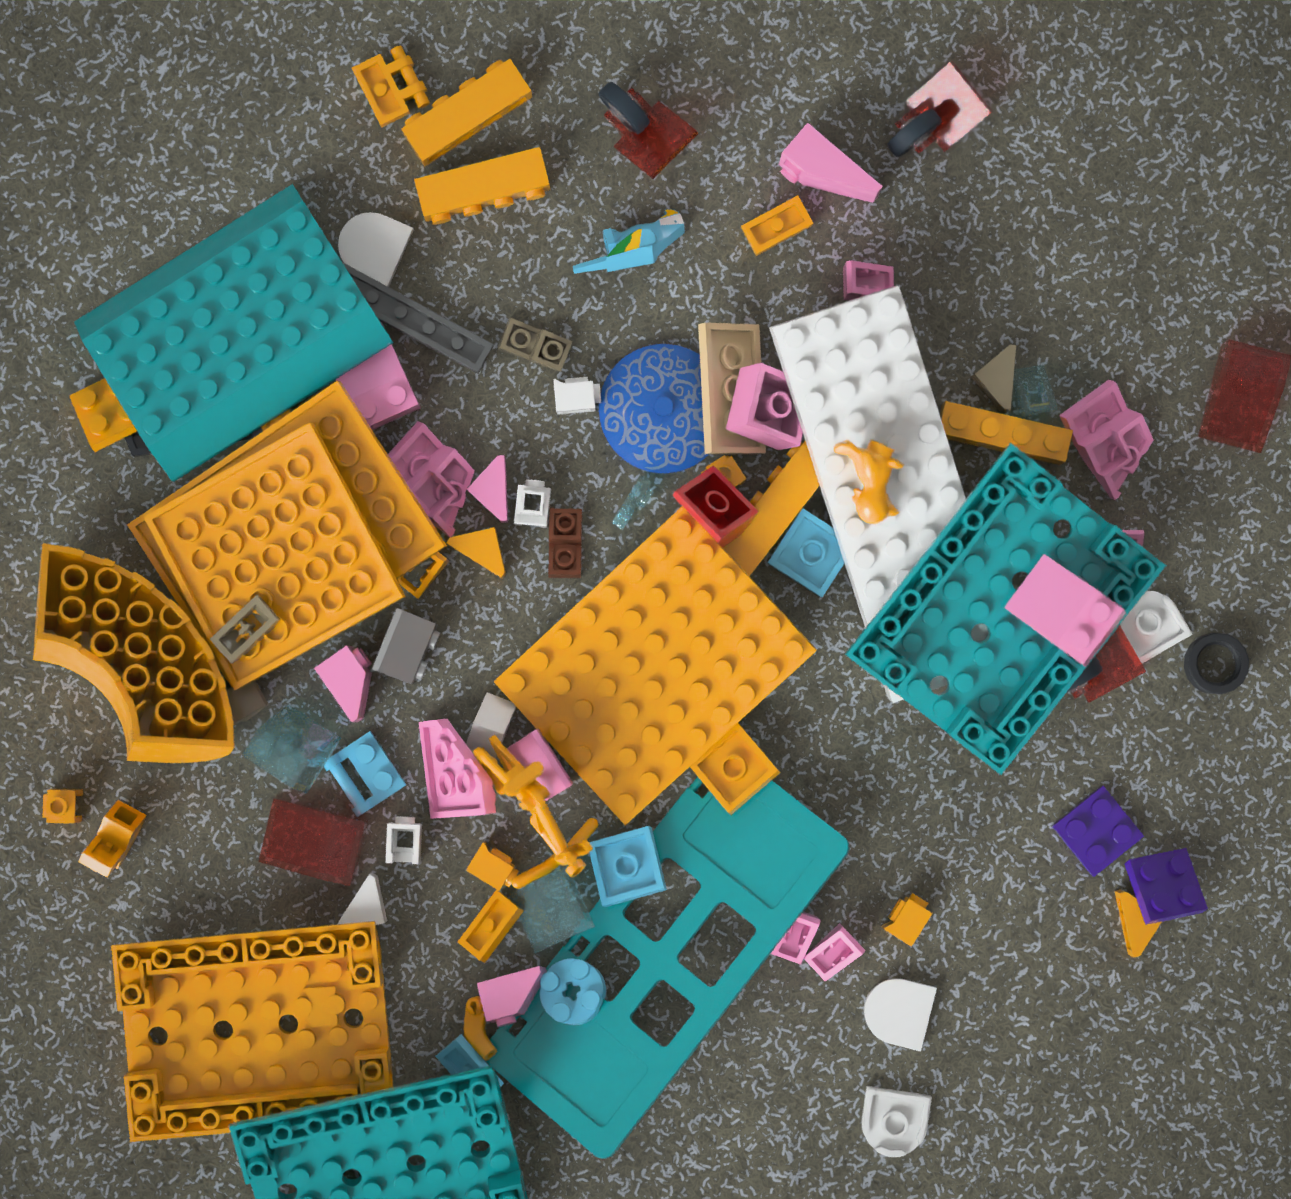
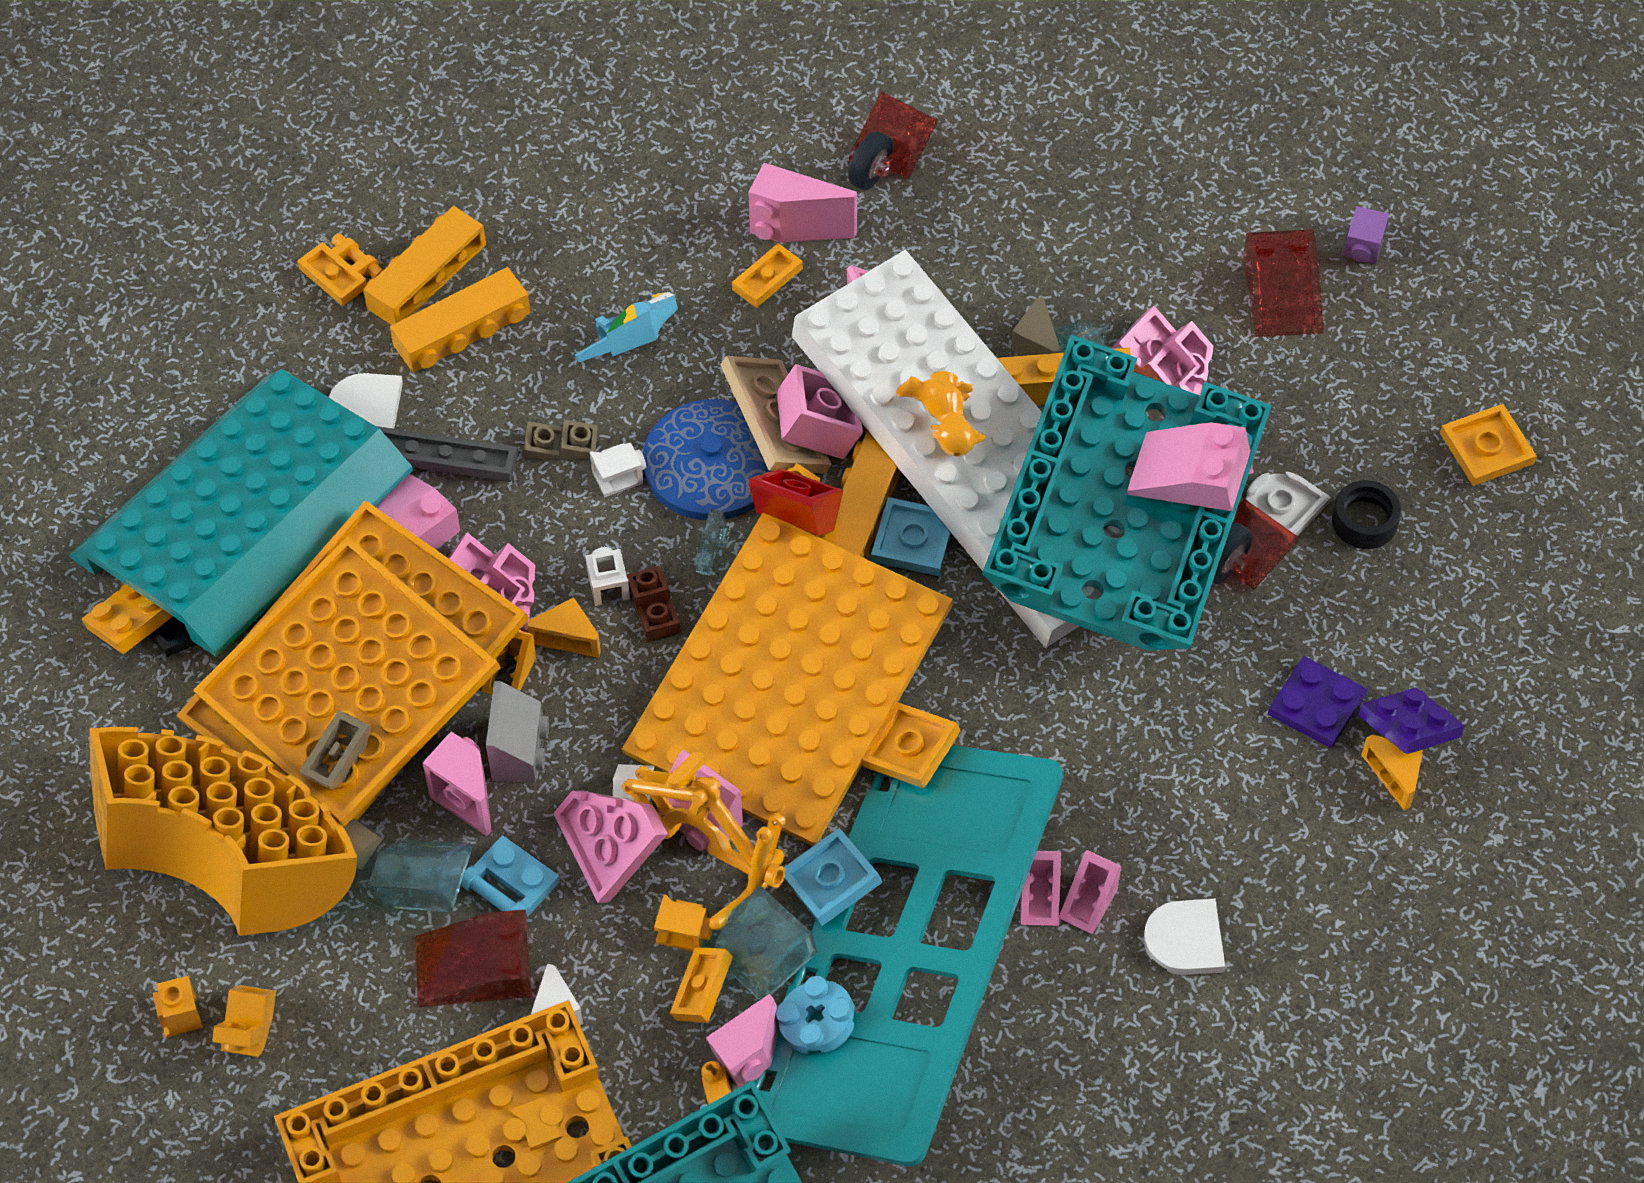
camera: 15 degrees left, 30 degrees down
white window [386,816,422,864] -> none
bright pink slope [467,455,508,523] -> none
clear red plate [598,82,699,180] -> none
white tile [861,1086,932,1157] -> none
light orange window [881,893,932,947] -> none

